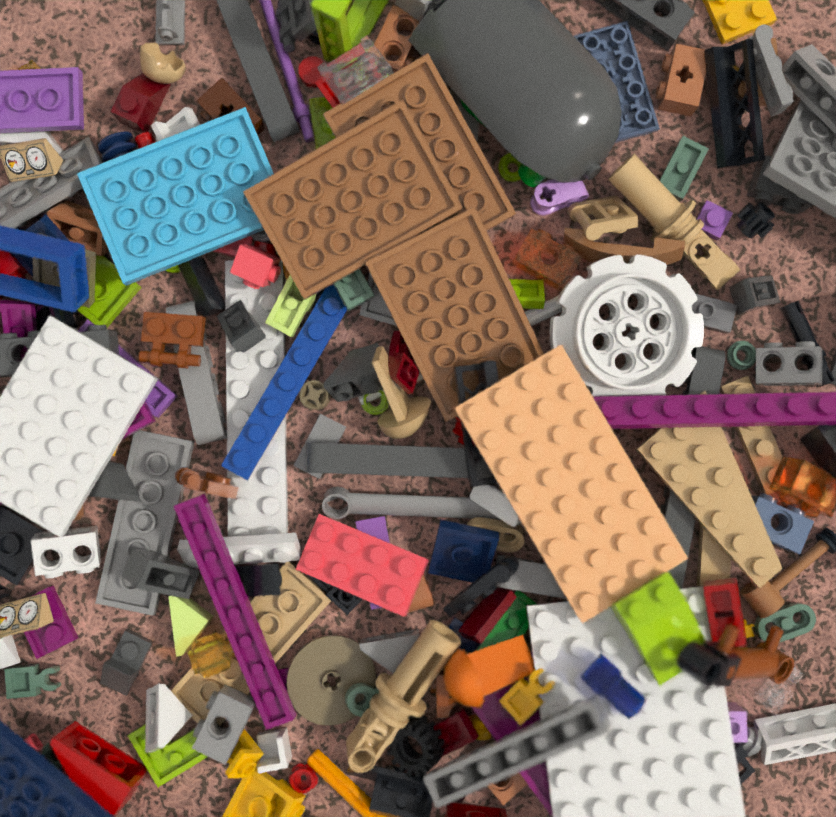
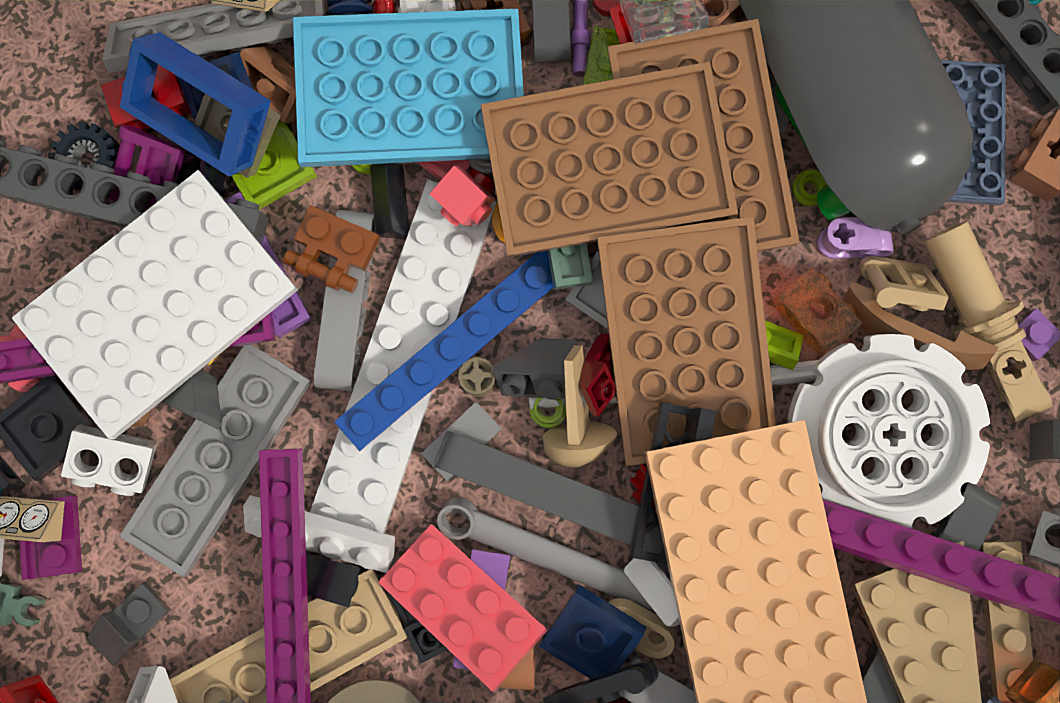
camera: 15 degrees right, 5 degrees down
dark grey slope [122,547,200,599] -> none
yellowish green slope [168,596,214,656] -> none
dark orange plate [175,467,239,499] -> none
clear yellow head [188,633,235,678] -> none
dark grey slope [217,300,266,353] -> none
yellowish green slope [265,275,317,337] -> none
sand green plate [659,136,709,202] -> none
flat silver plate [692,293,737,334] -> none
sand green plate [726,341,756,370] -> none

